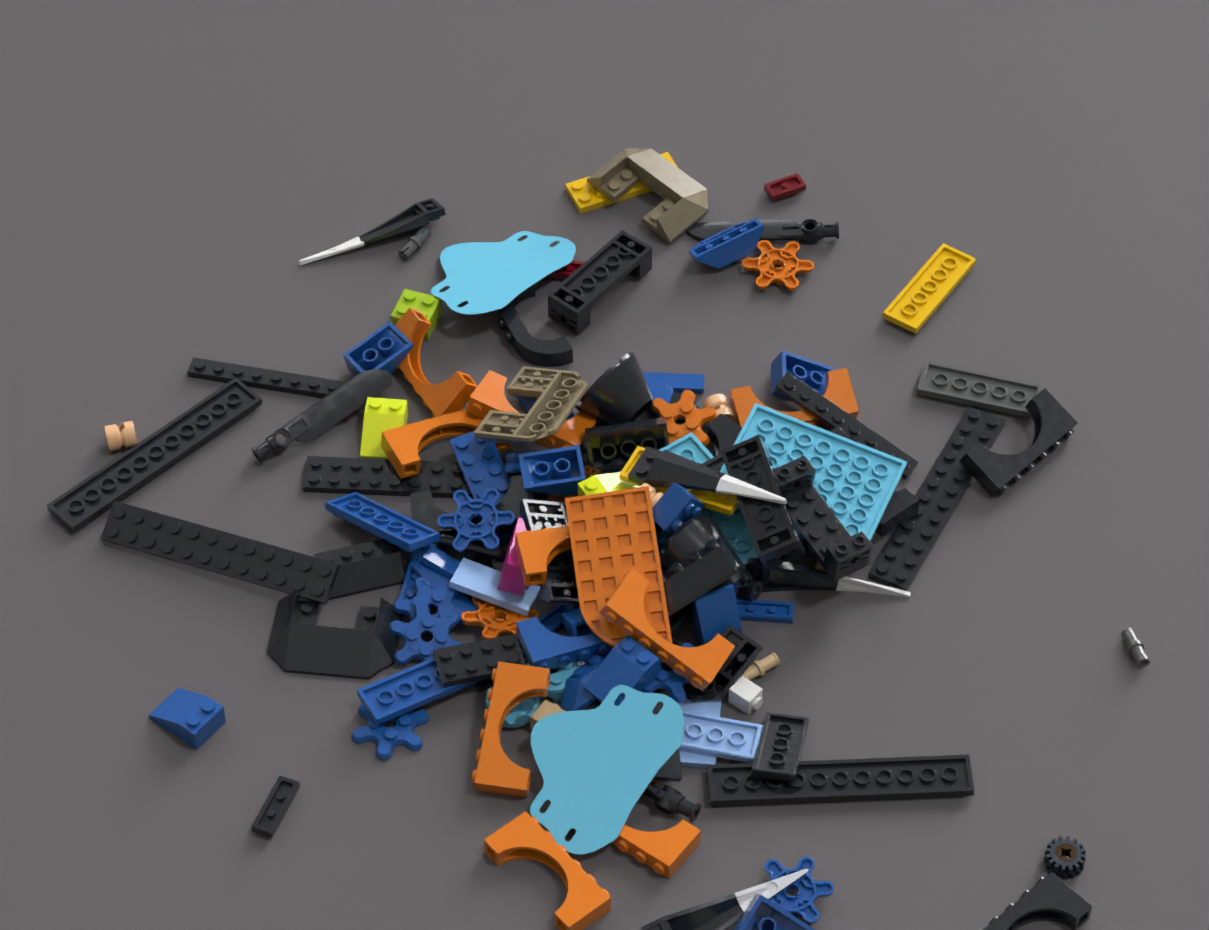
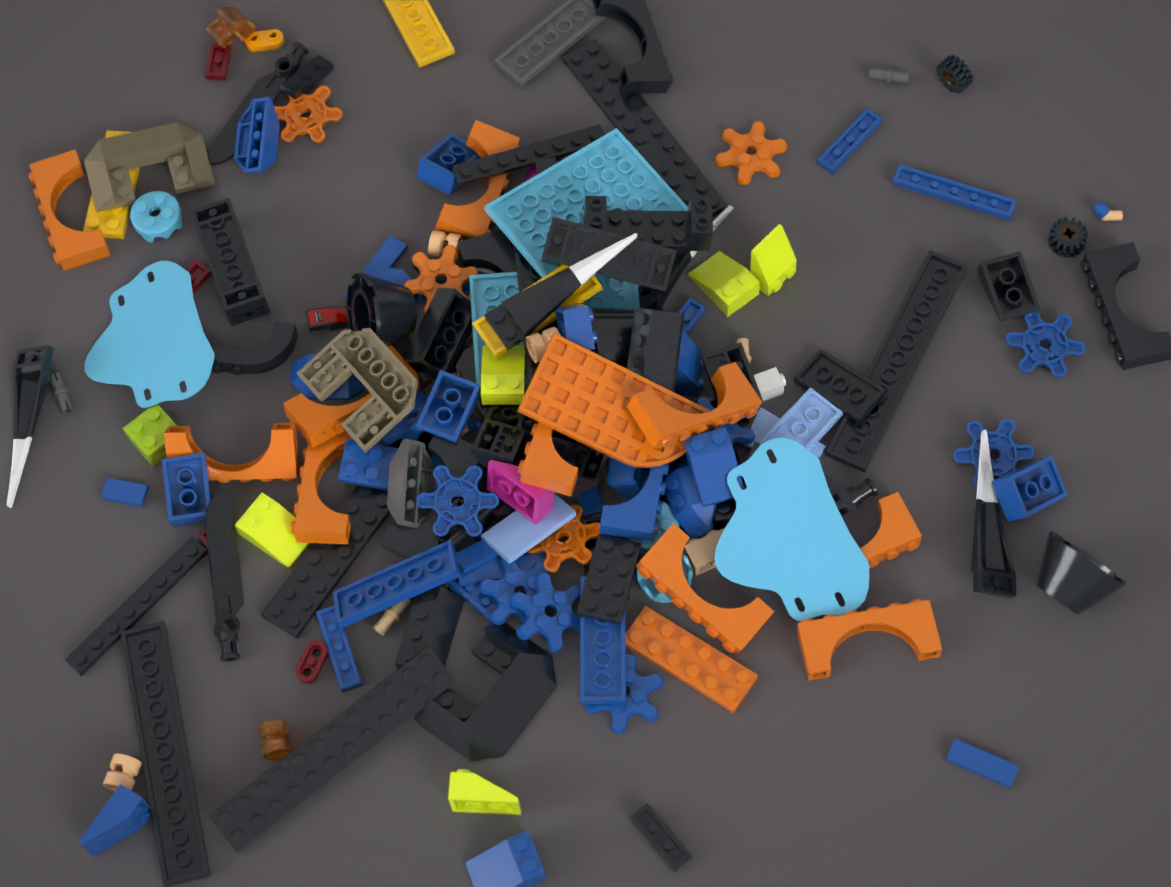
camera: 55 degrees left, 15 degrees up
none -> orange arch [28,149,111,271]
none -> blue slope [79,784,151,856]
none -> blue tile [101,478,149,507]
none -> medium azure plate [130,191,183,242]
none -> clear orange brick [205,6,257,48]
none -> light orange plate [245,29,285,52]
none -> clear orange wheel [258,720,292,760]
none -> black plate [280,55,334,100]
none -> dark red plate [295,640,328,684]
none -> slope [305,306,349,332]
none -> blue tile [315,605,363,693]
none -> tan pin [372,599,411,636]
none -> dark grey wedge [387,439,435,528]
none -> neon yellow slope [448,769,522,815]
none -> orange plate [625,606,758,714]
none -> neon yellow slope [688,251,760,317]
none -> orange plate [715,121,787,185]
none -> neon yellow slope [750,224,797,296]
none -> blue tile [816,108,883,174]
none -> blue plate [892,164,1017,221]
none -> black wheel [936,55,973,94]
none -> black slope [977,251,1041,322]
none -> blue plate [1006,312,1086,378]
none -> arm [1093,201,1123,221]

